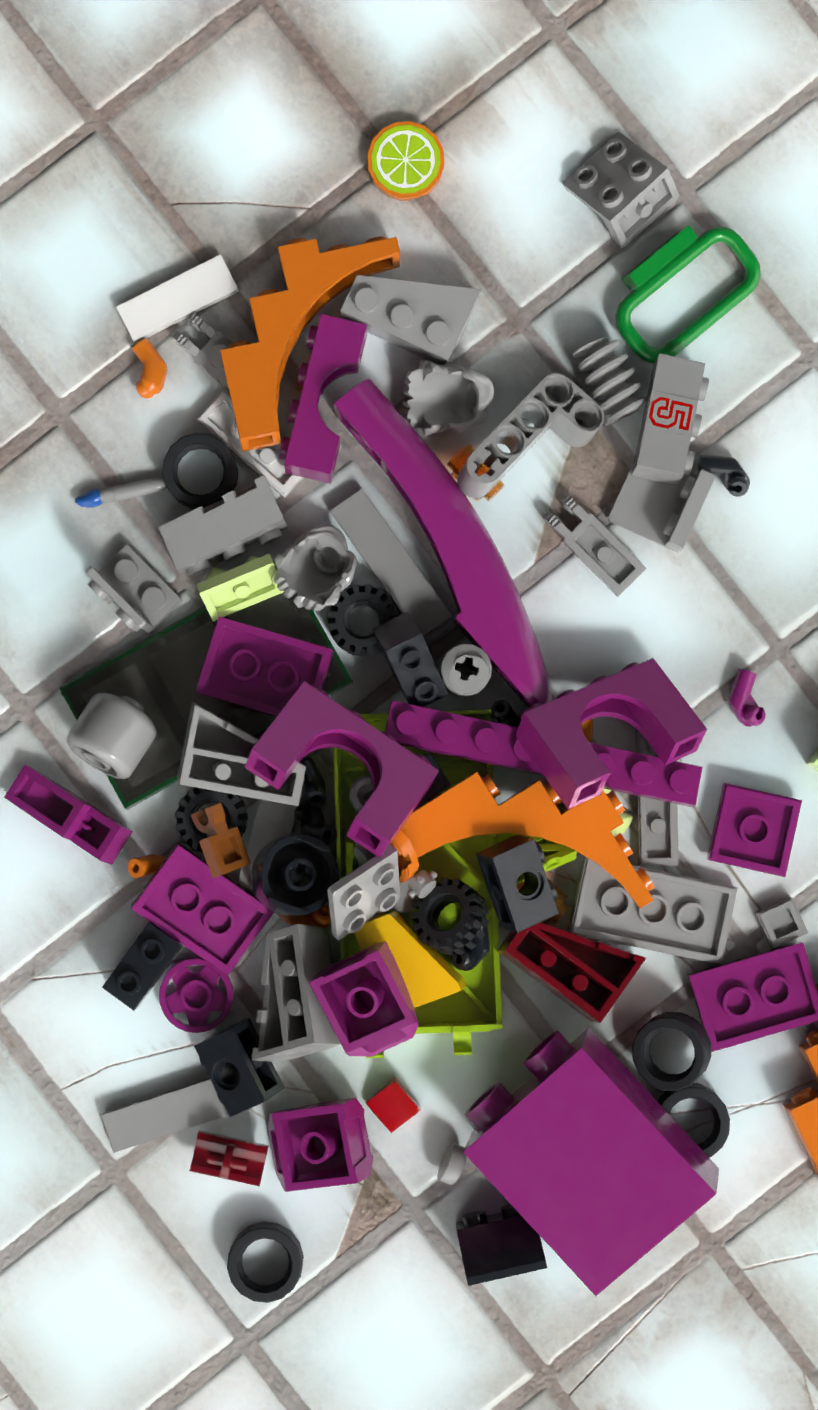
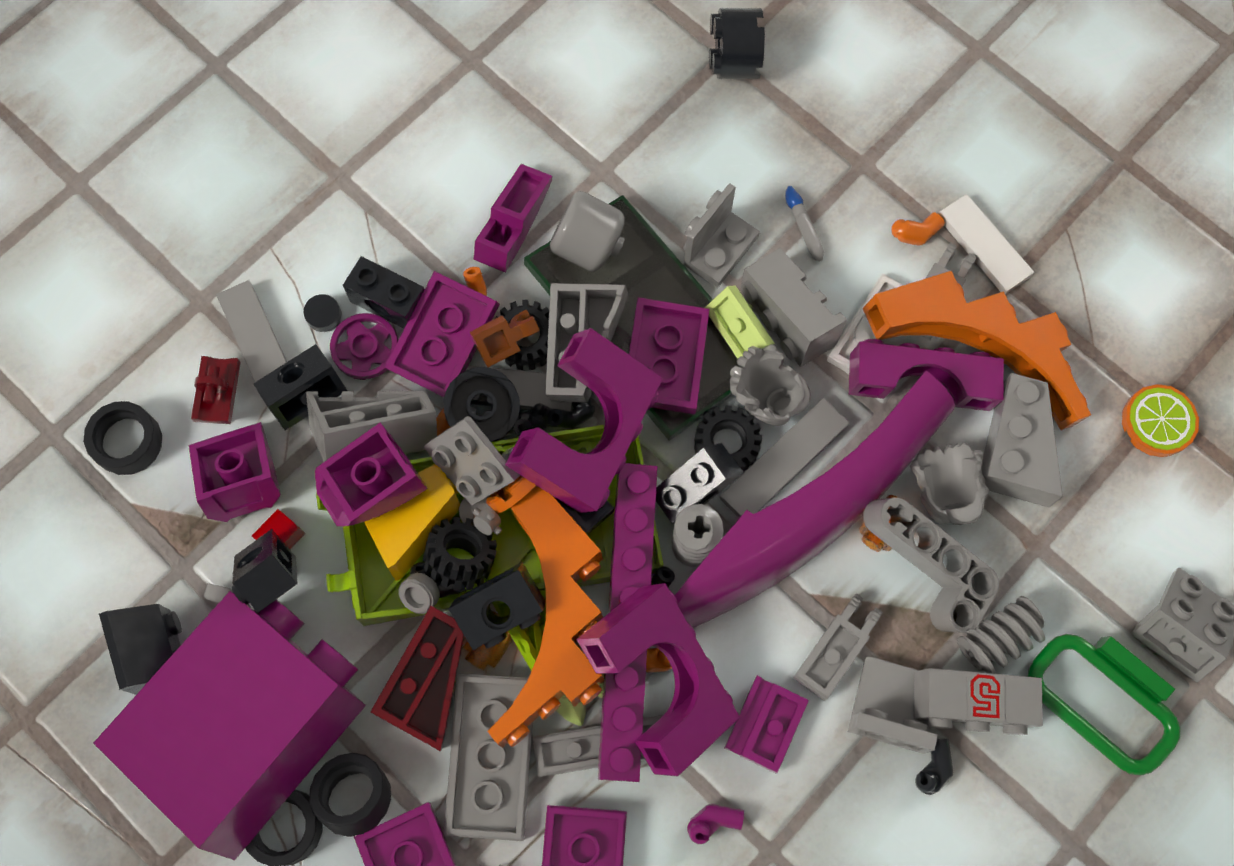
camera: 80 degrees right, 15 degrees down
black tyre [162,433,238,509] -> none
none -> black brick [231,529,297,613]
none -> black tile [303,294,342,332]
none -> light grey tile [399,573,440,614]
none -> magenta plate [724,675,809,774]

